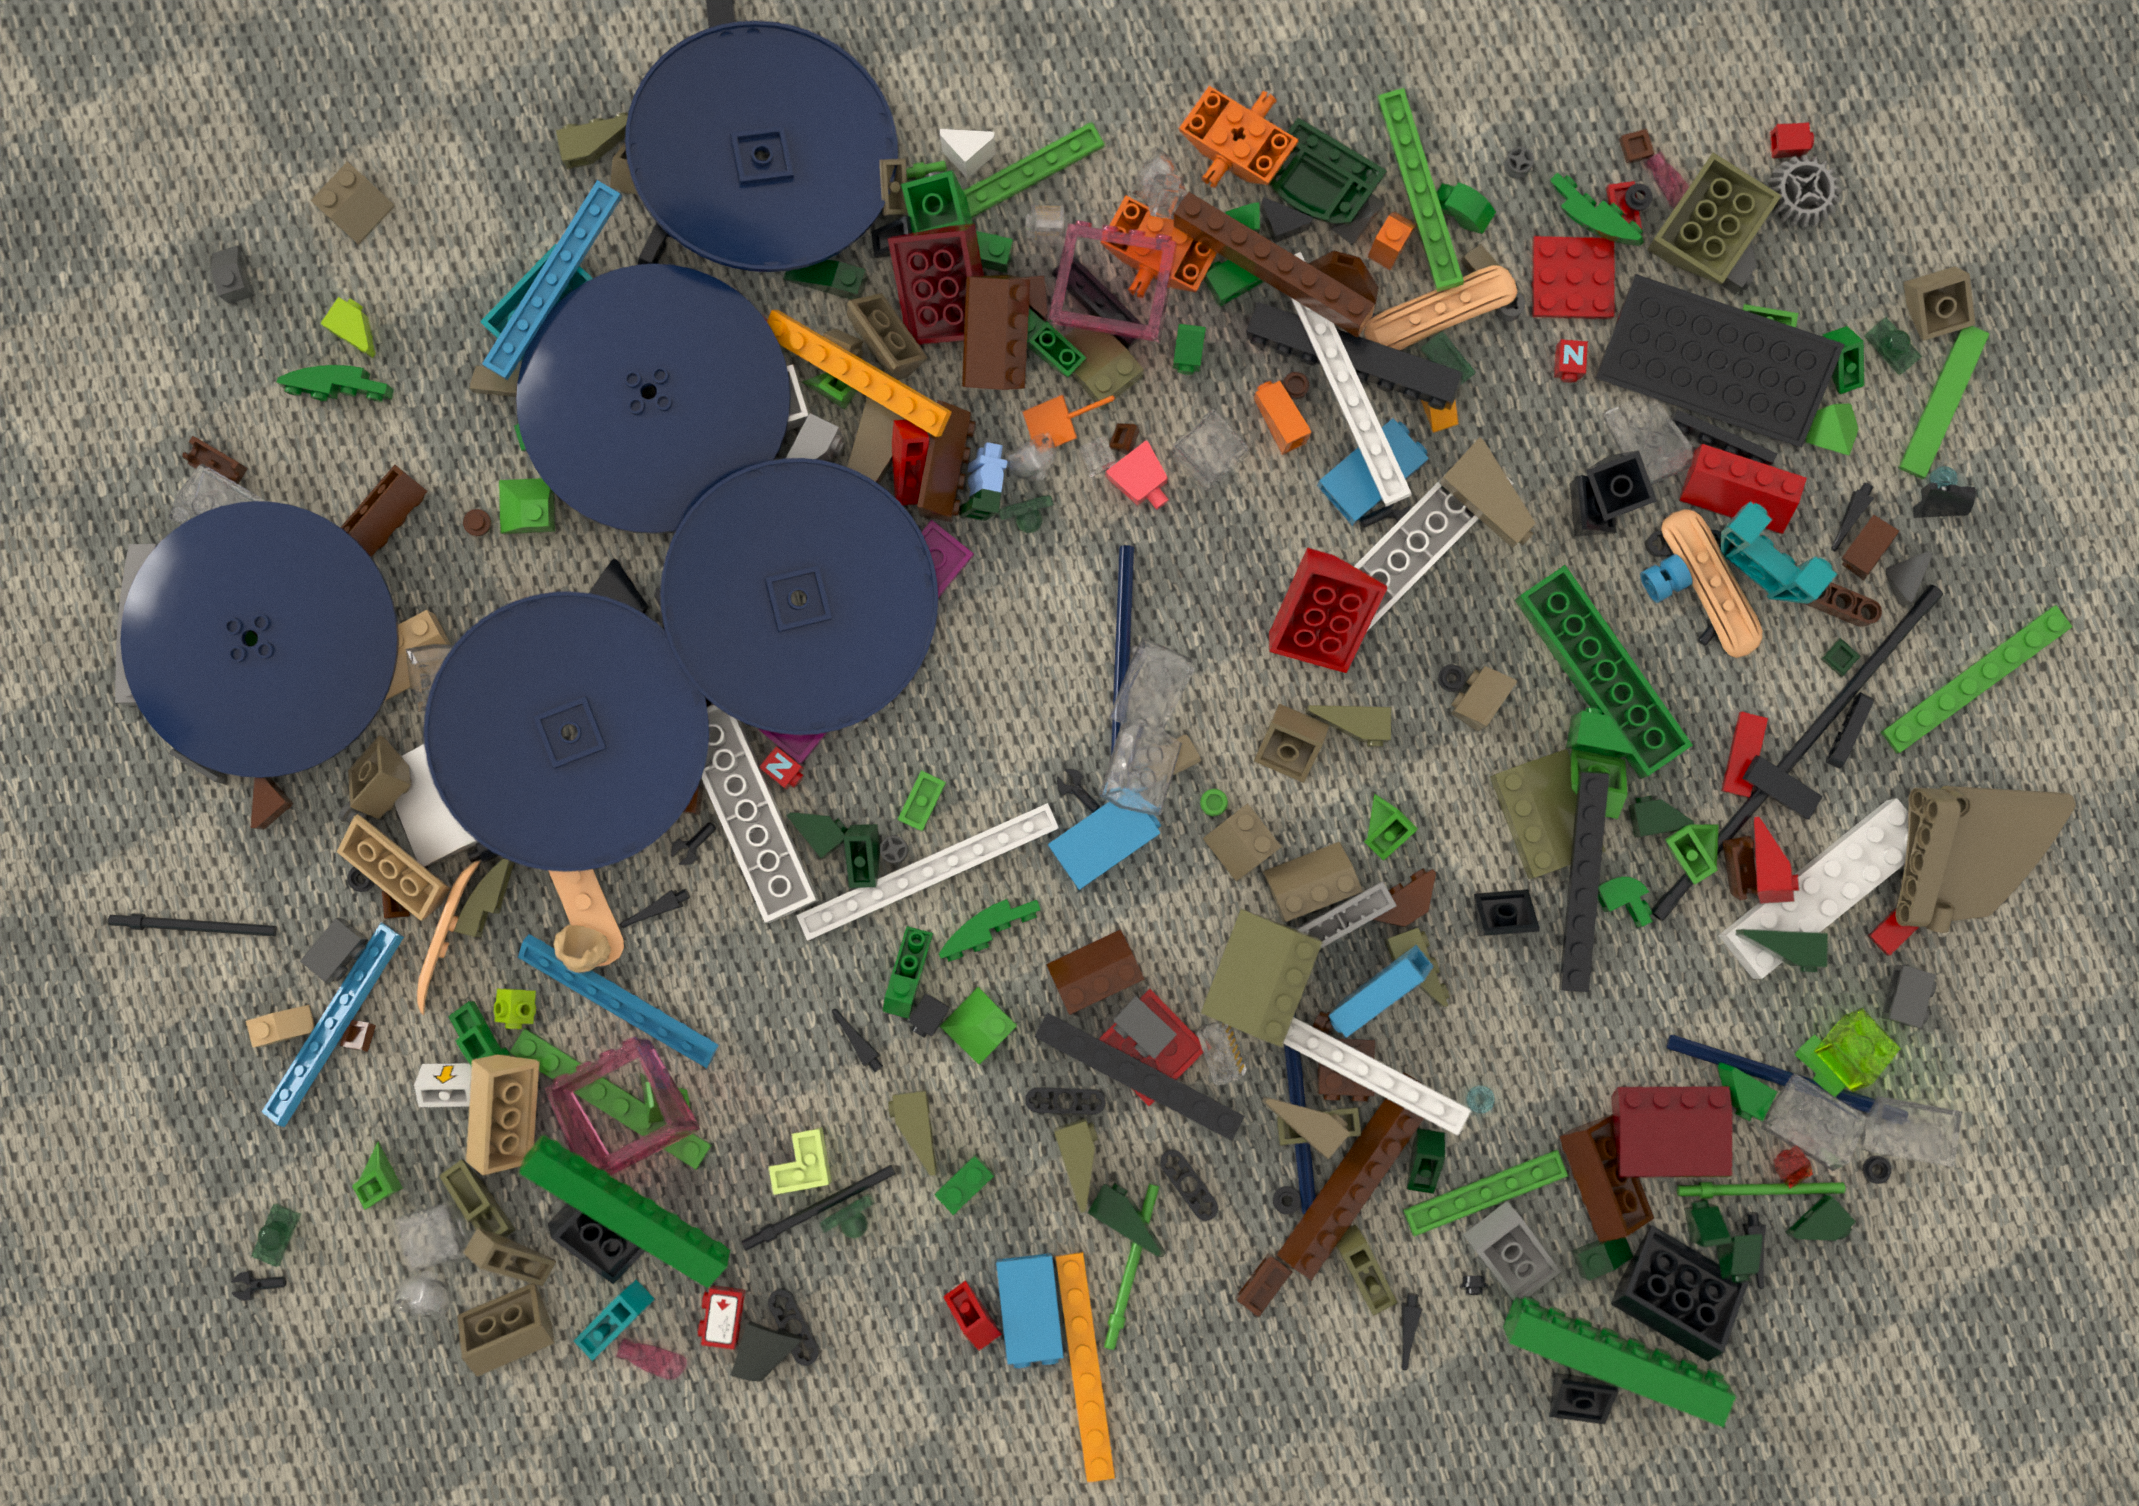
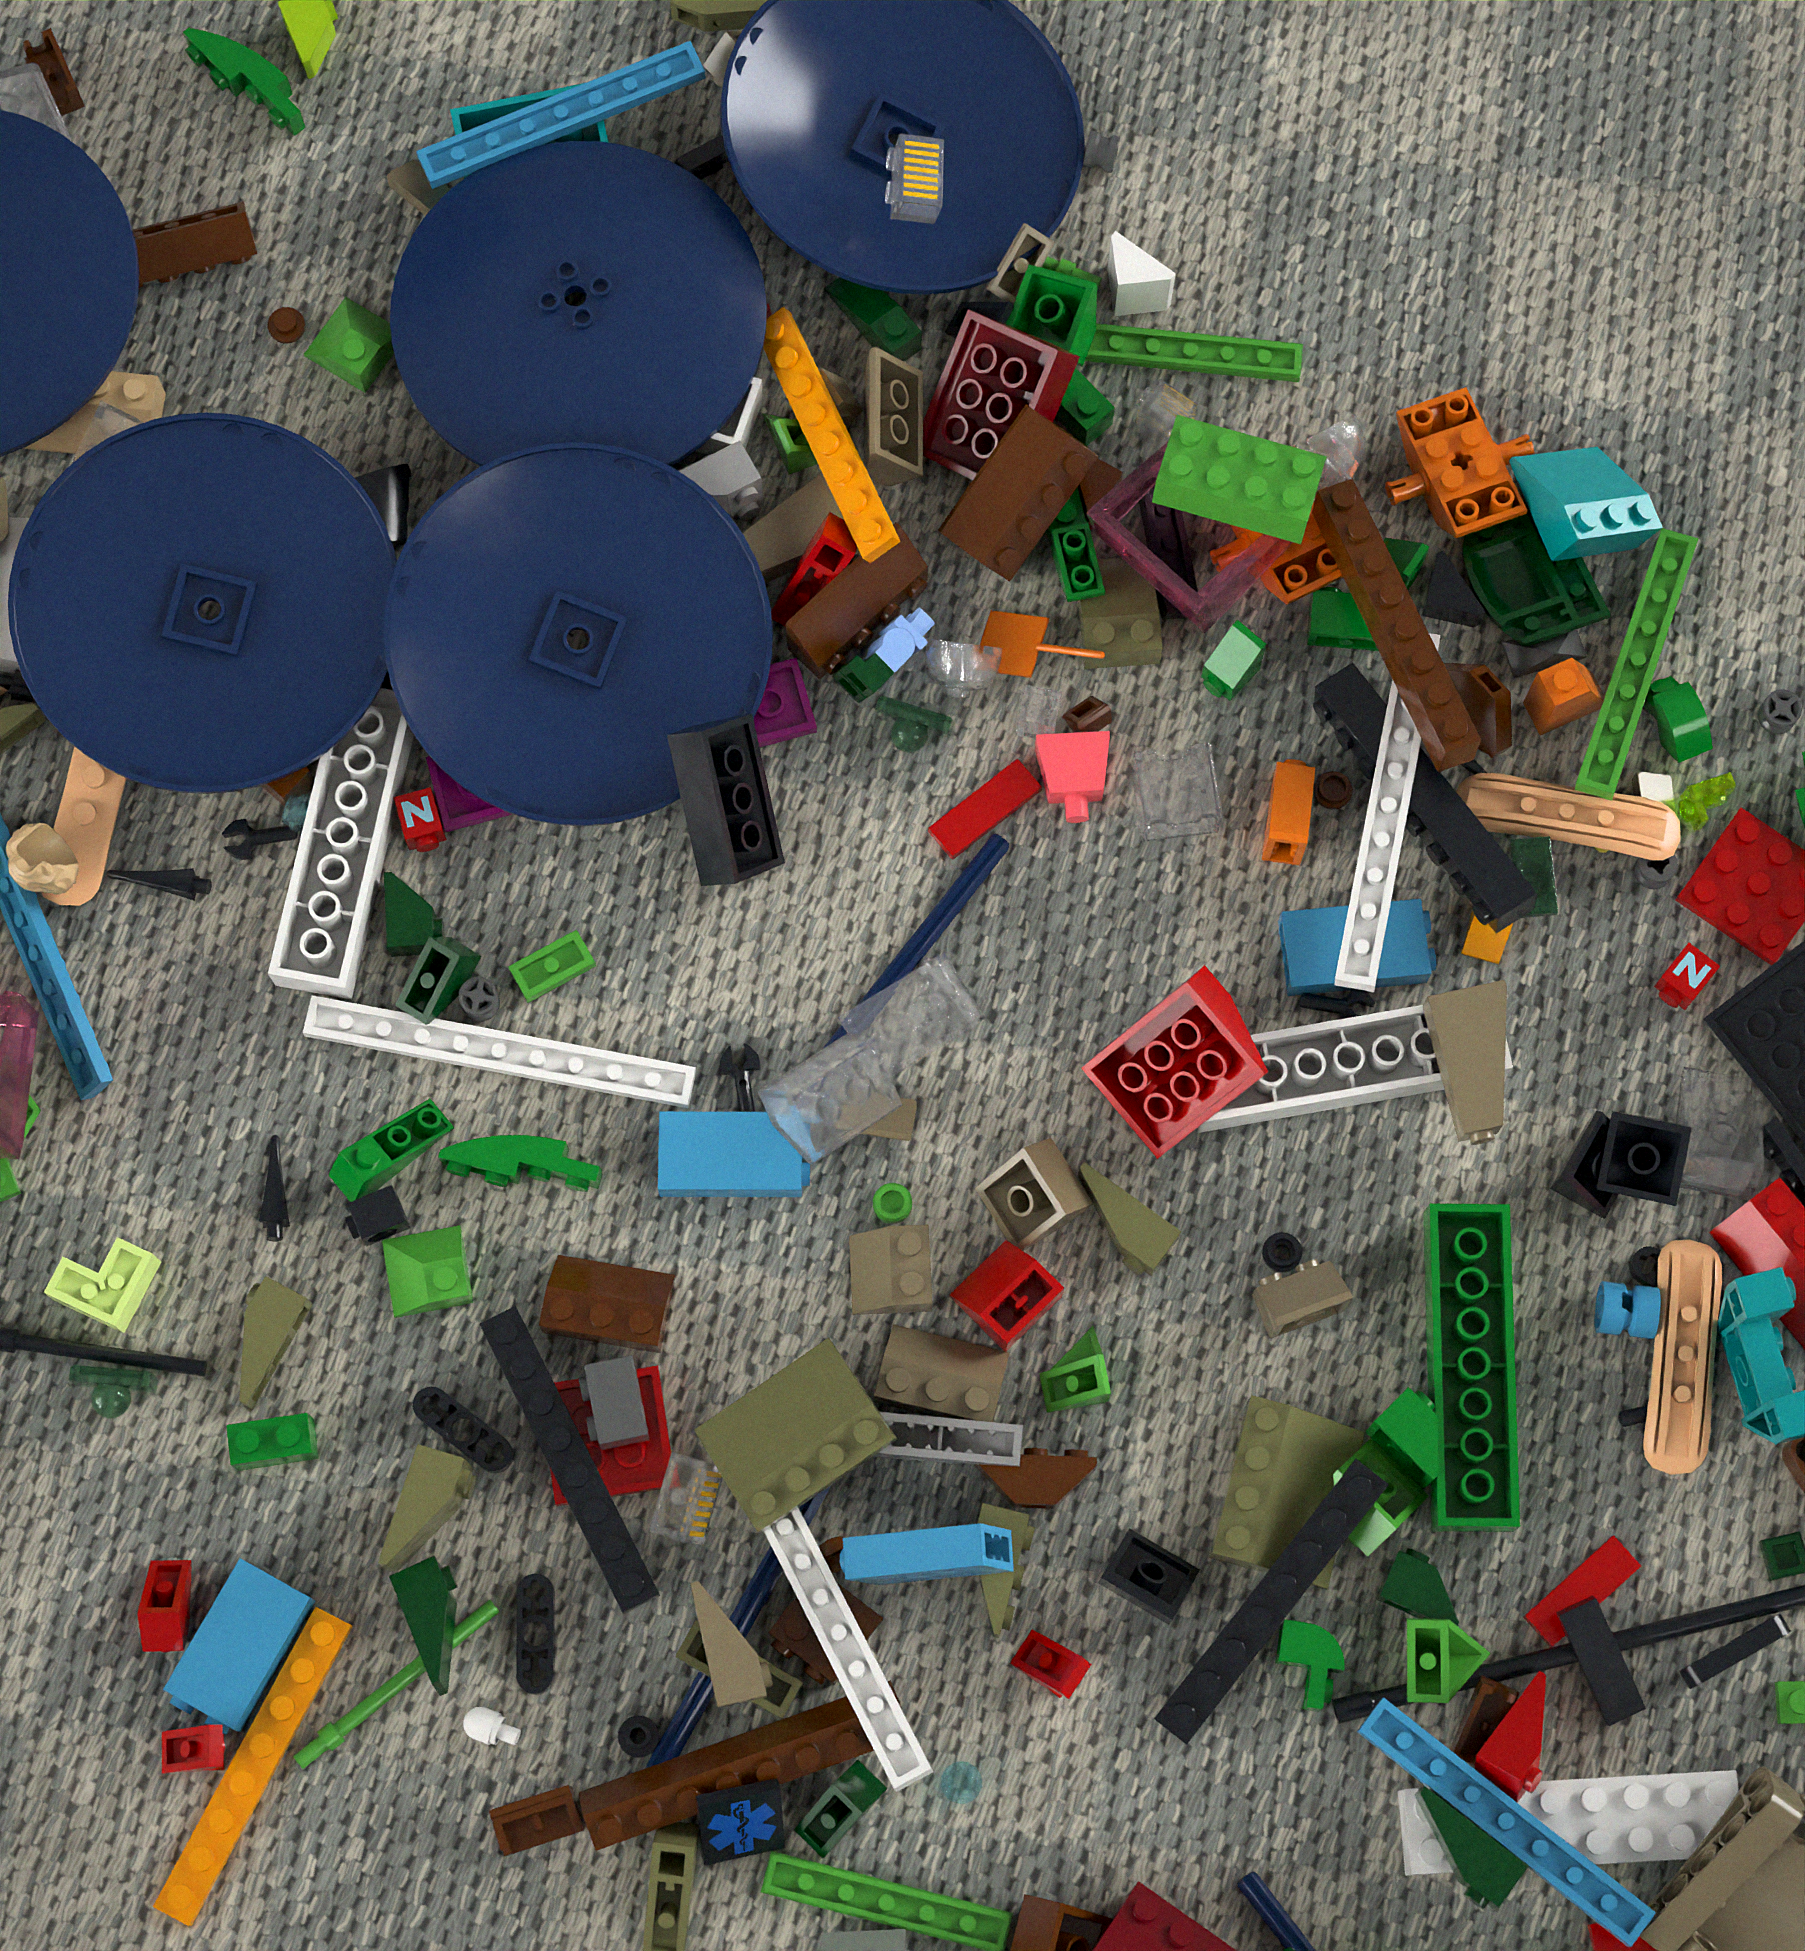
camera: 35 degrees right, 10 degrees down
none -> red slope [162,1725,225,1773]
none -> clear light blue plate [282,794,310,832]
none -> white cylinder [463,1707,521,1746]
none -> black slope [667,713,785,886]
none -> black tile [696,1778,785,1866]
none -> clear brick [885,134,944,224]
none -> red tile [928,758,1042,860]
none -> red slope [949,1240,1064,1352]
none -> red slope [1010,1629,1092,1699]
none -> dark grey wheel [1083,130,1120,173]
none -> bright green brick [1152,415,1327,544]
none -> dark azure plate [1357,1697,1656,1947]
none -> teal slope [1509,447,1663,561]
none -> clear neon green bracket [1678,772,1736,831]

